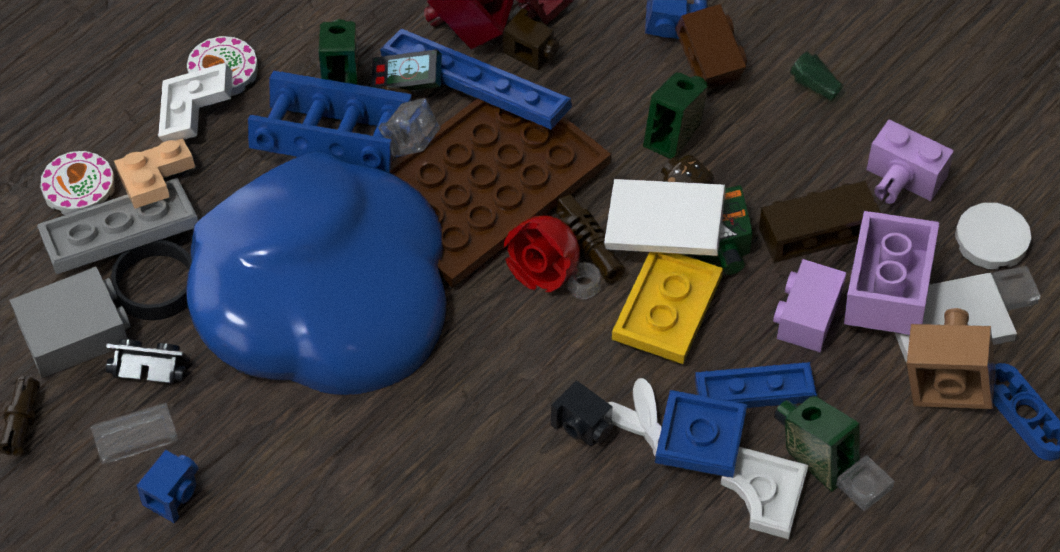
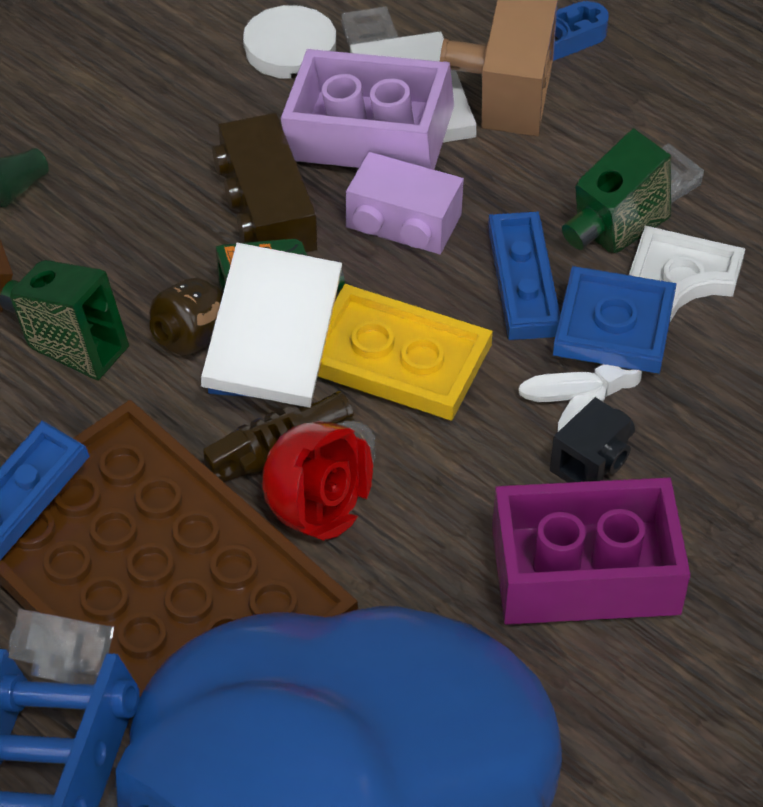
camera: 90 degrees left, 5 degrees down
lavender brick [866,119,954,204] -> none
none -> magenta brick [492,477,690,624]

